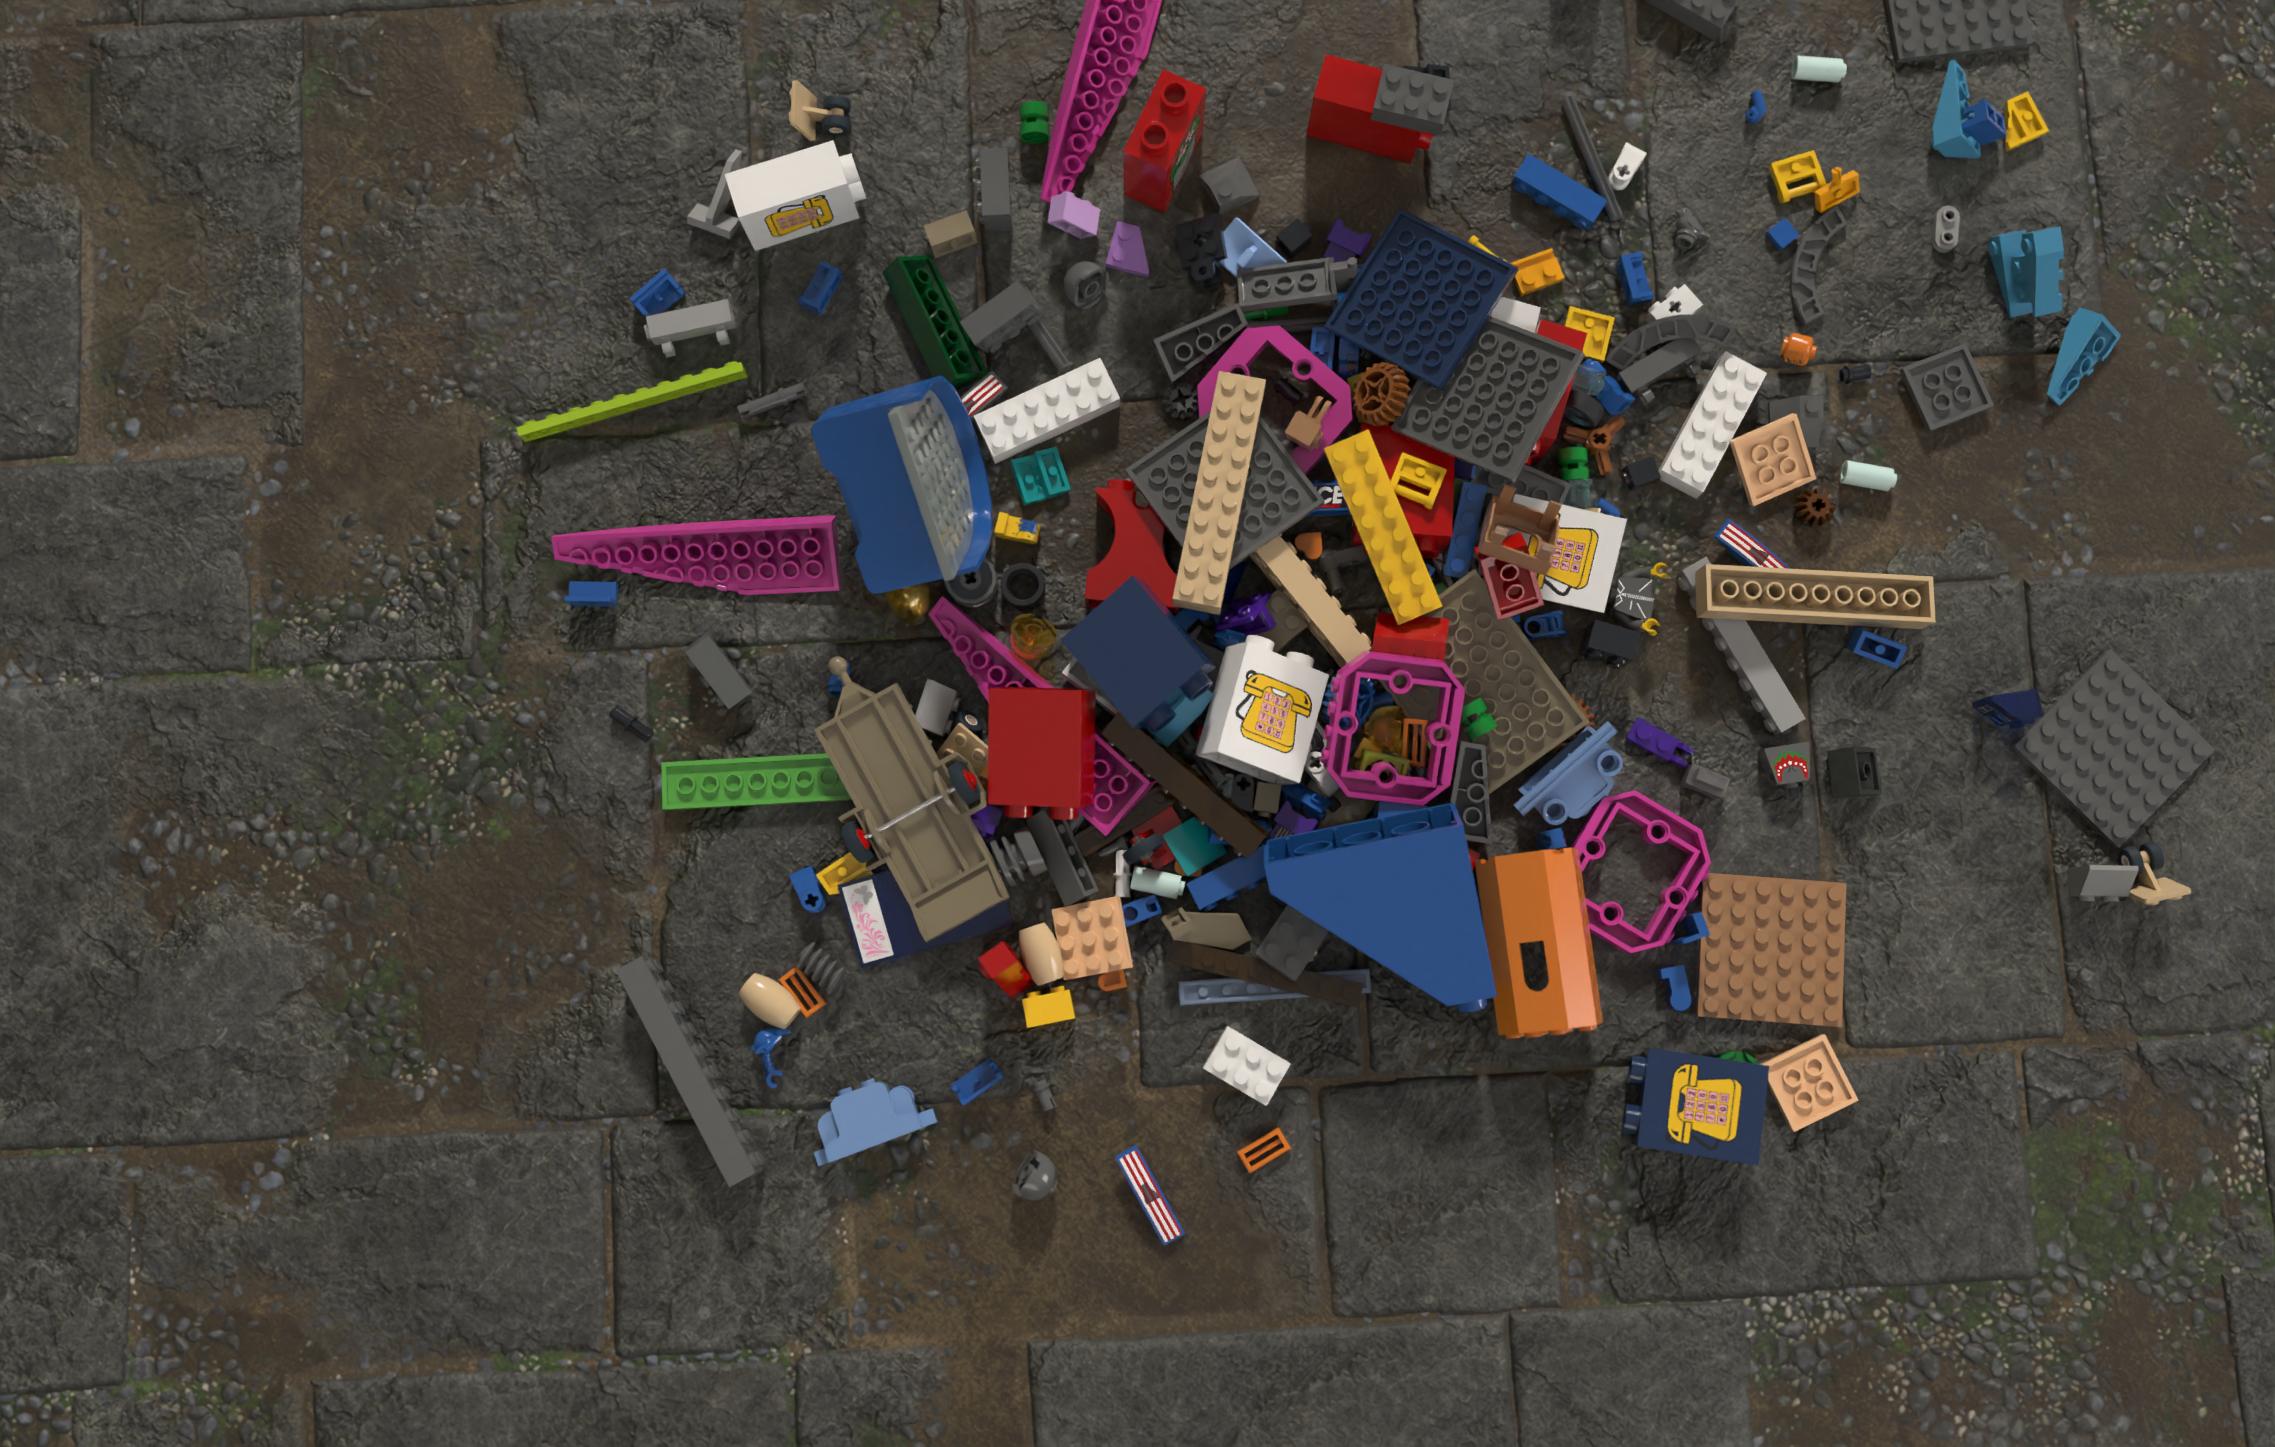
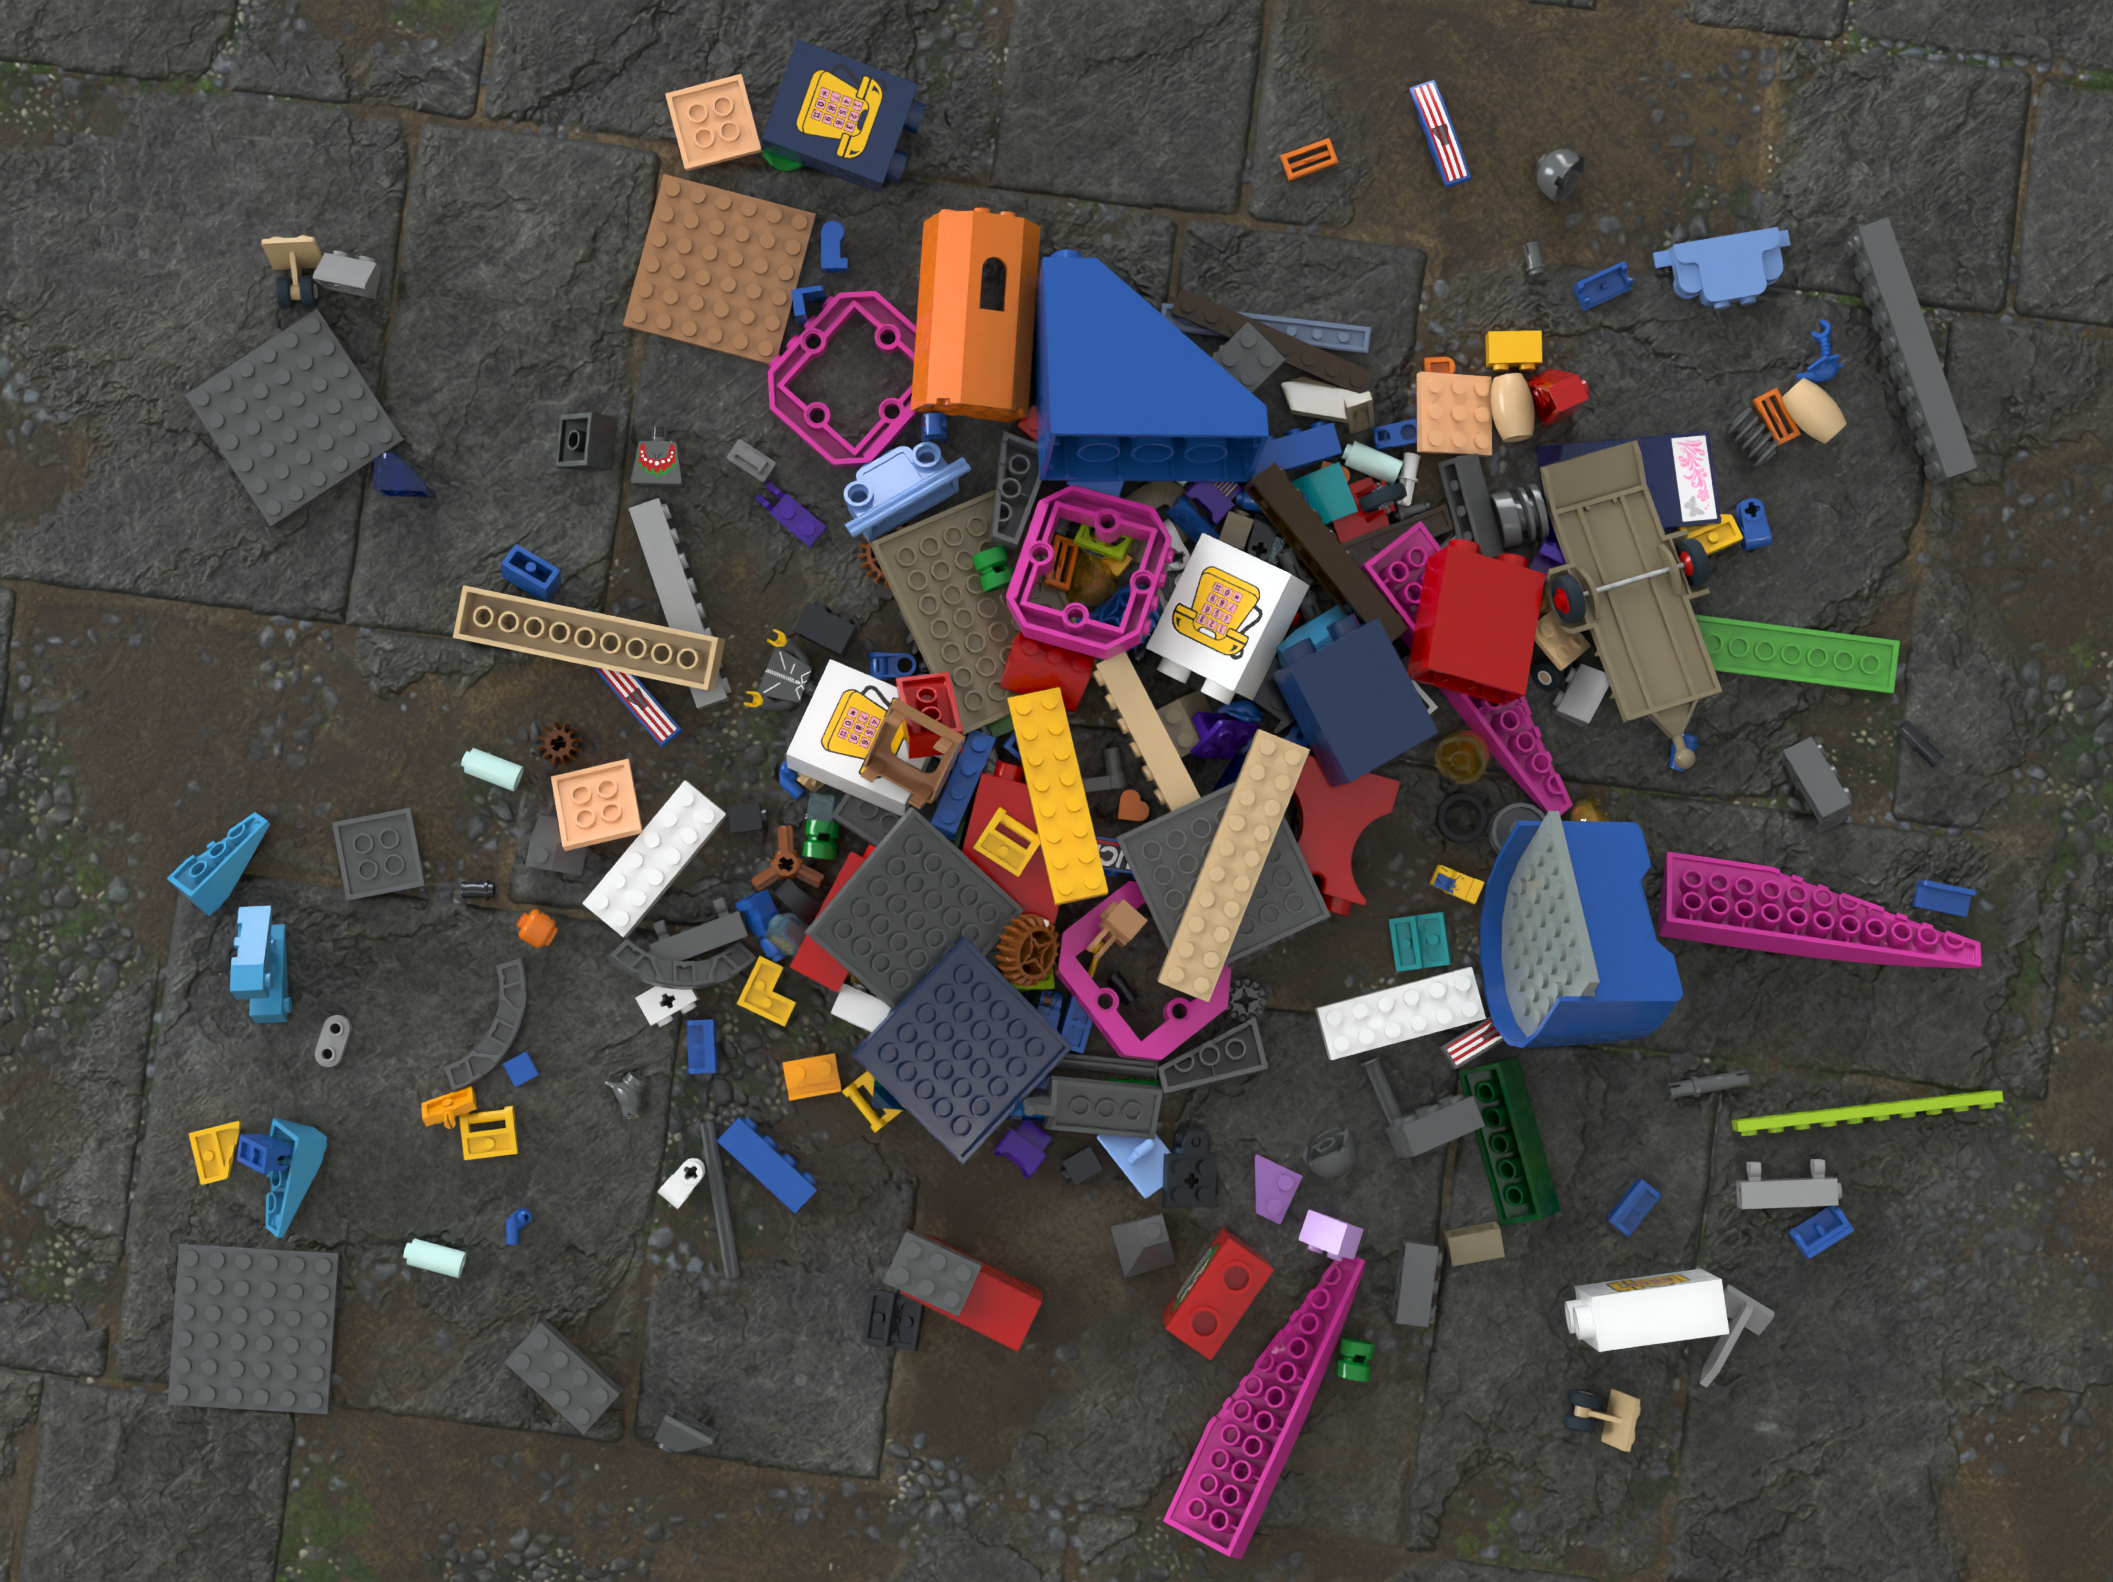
camera: 170 degrees left, 5 degrees up
white brick [1203,1026,1291,1106] -> none

